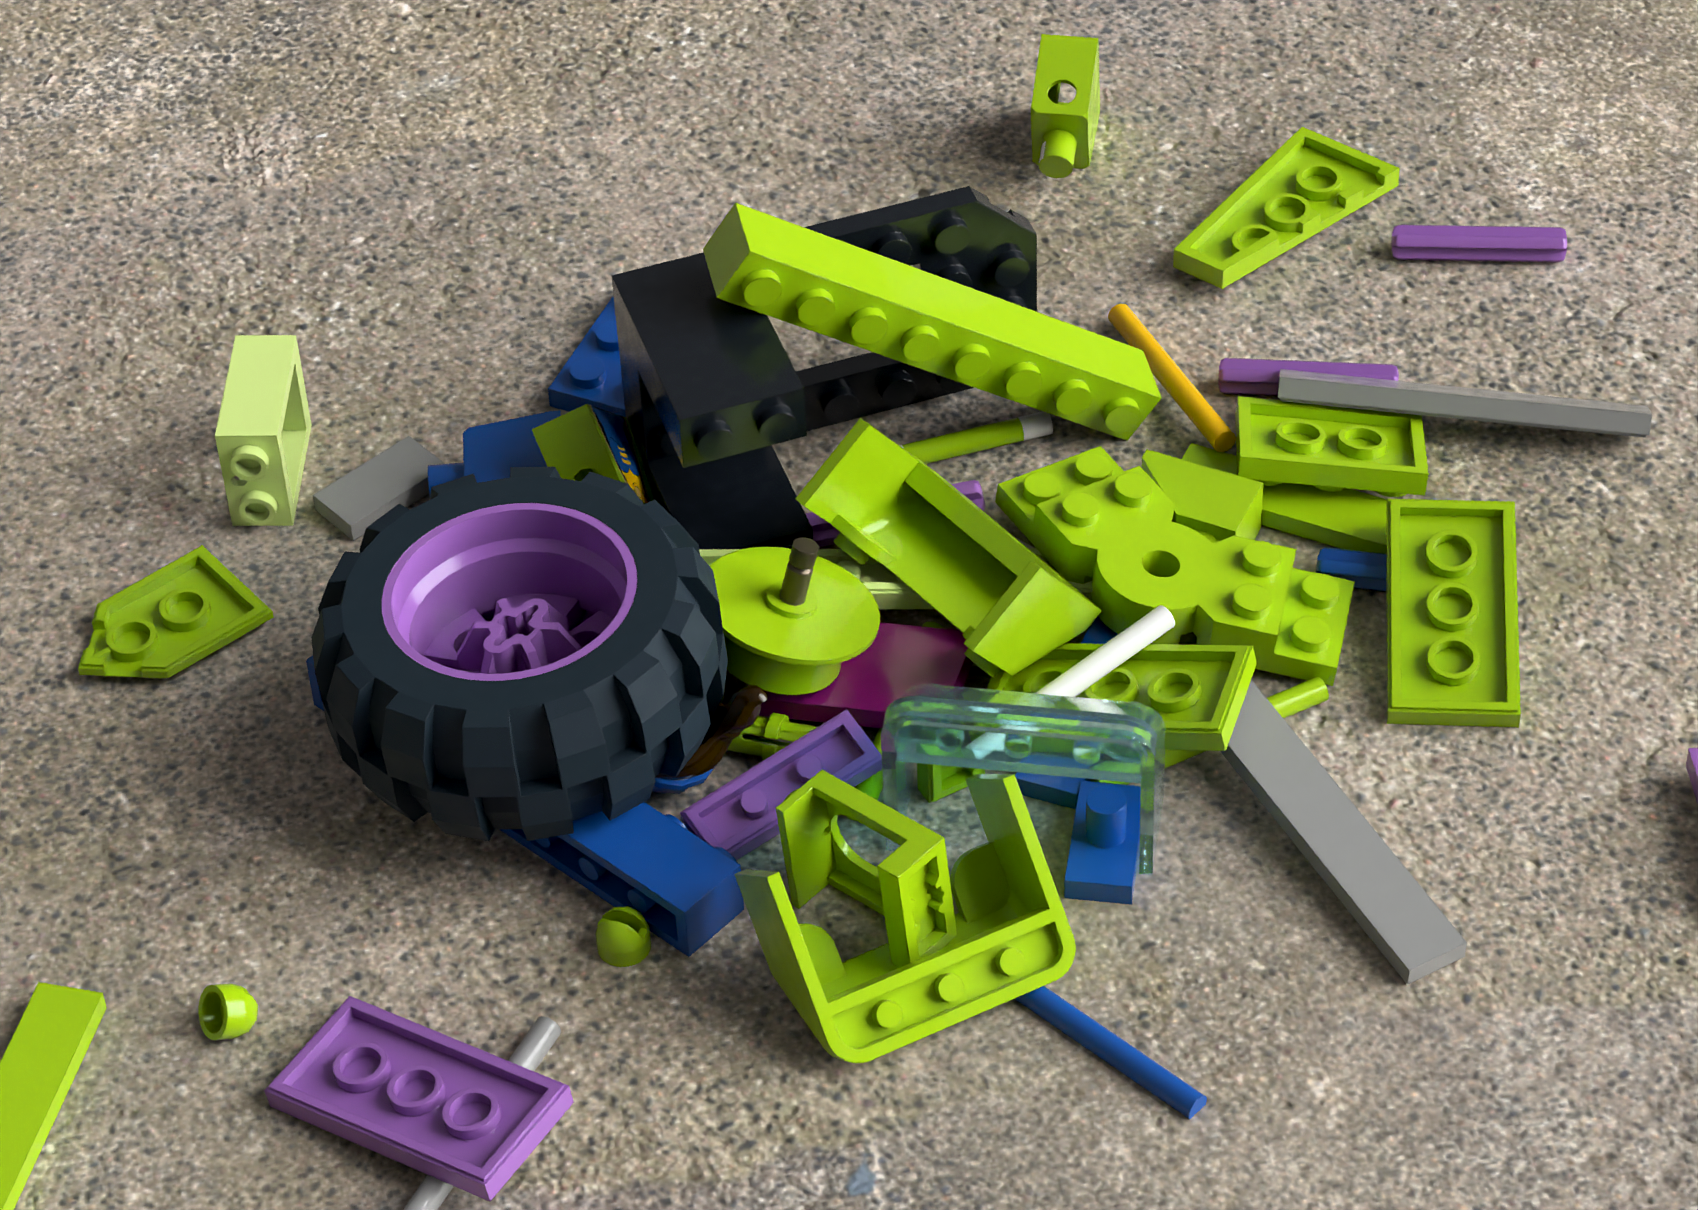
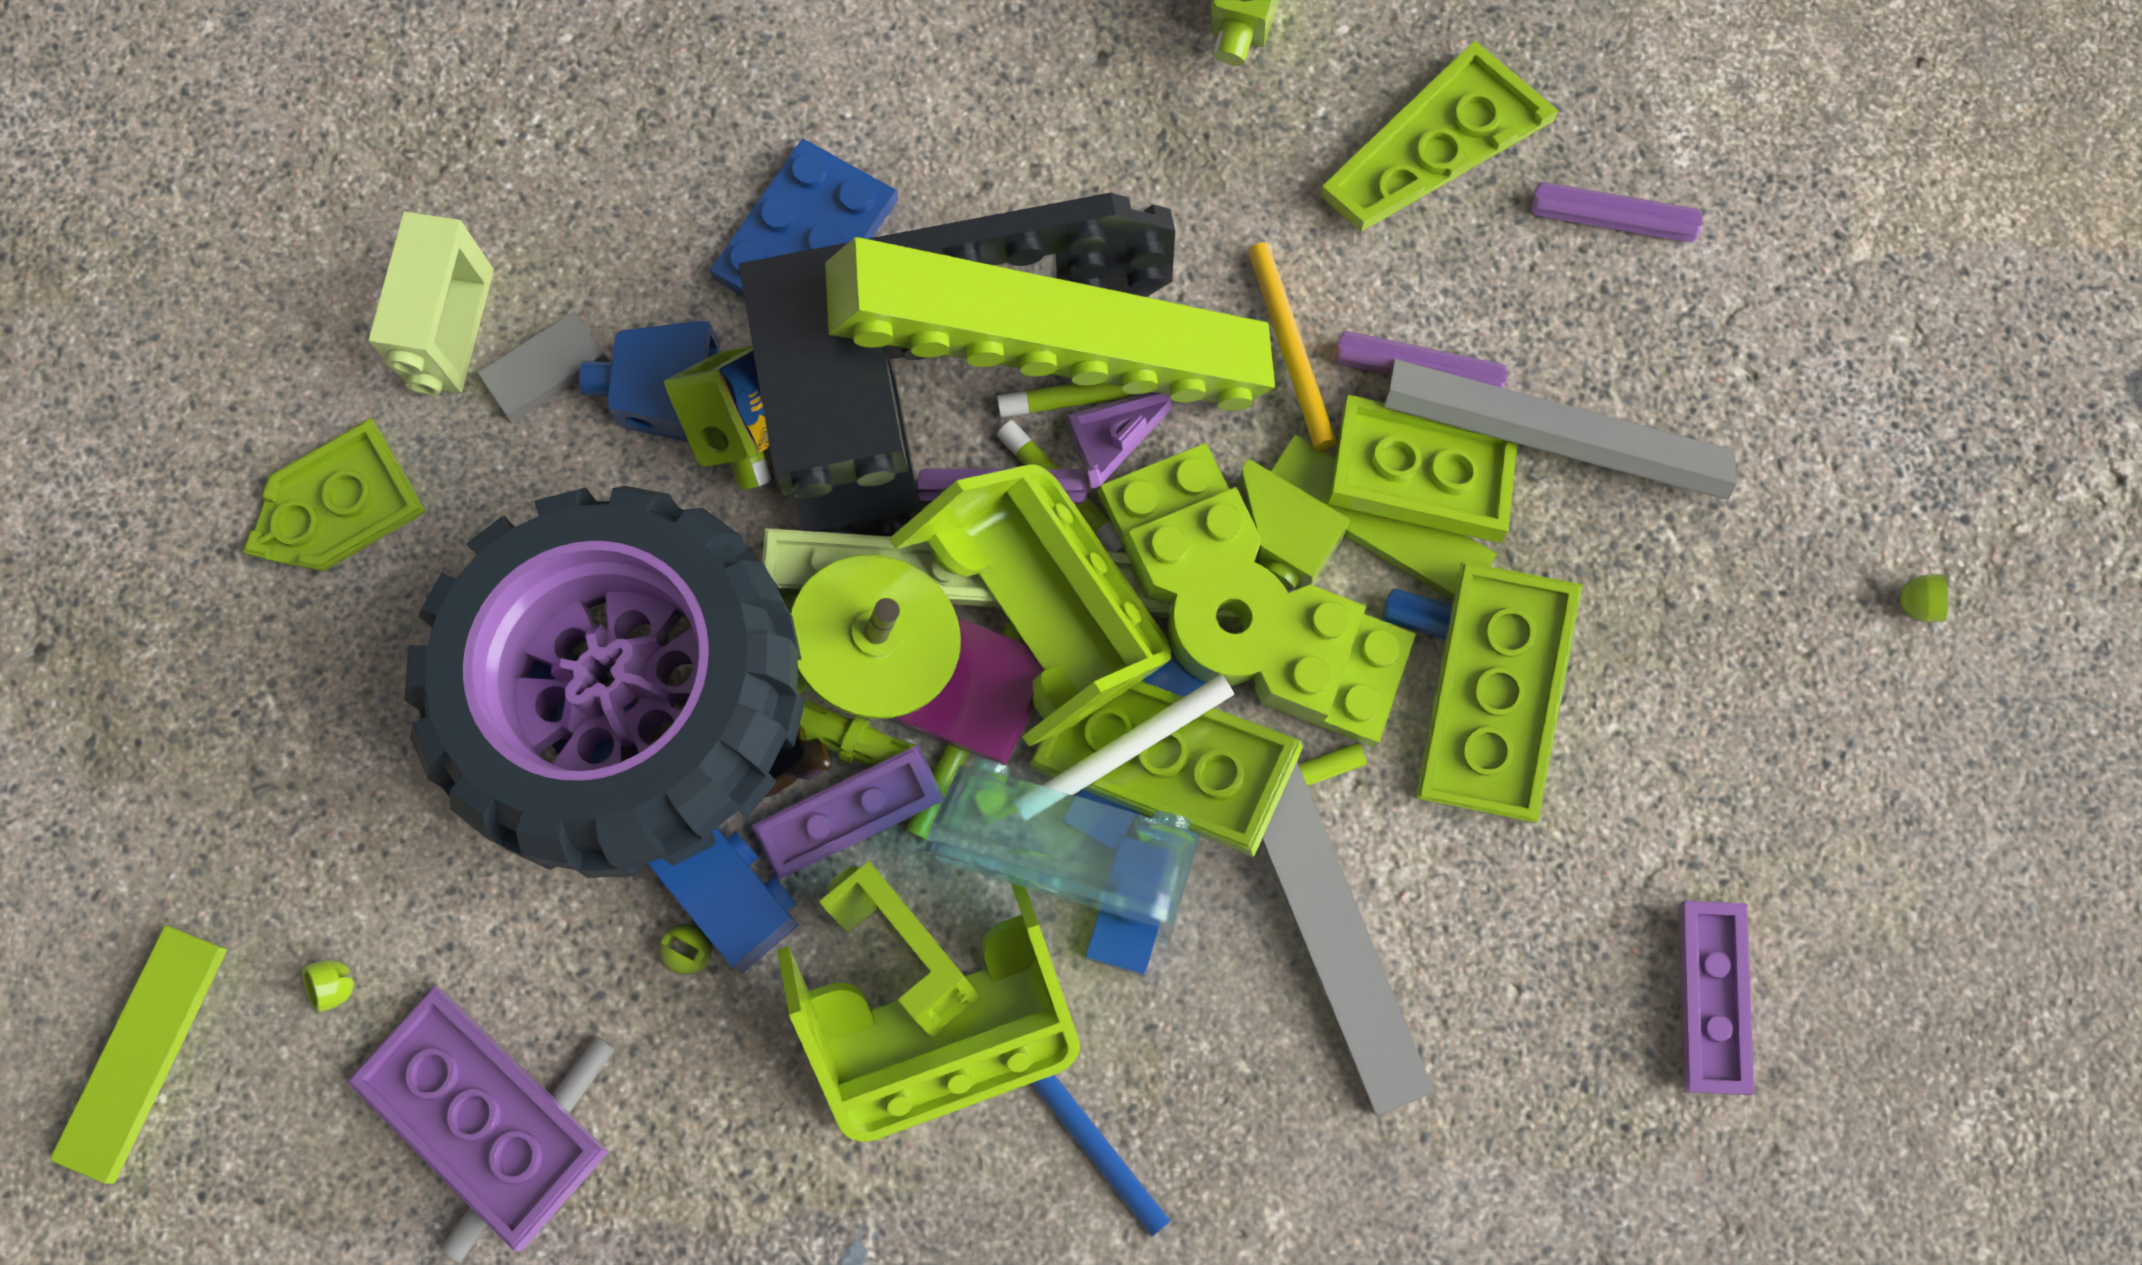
camera: 10 degrees right, 30 degrees up
none -> medium lavender tile [1065,392,1172,488]

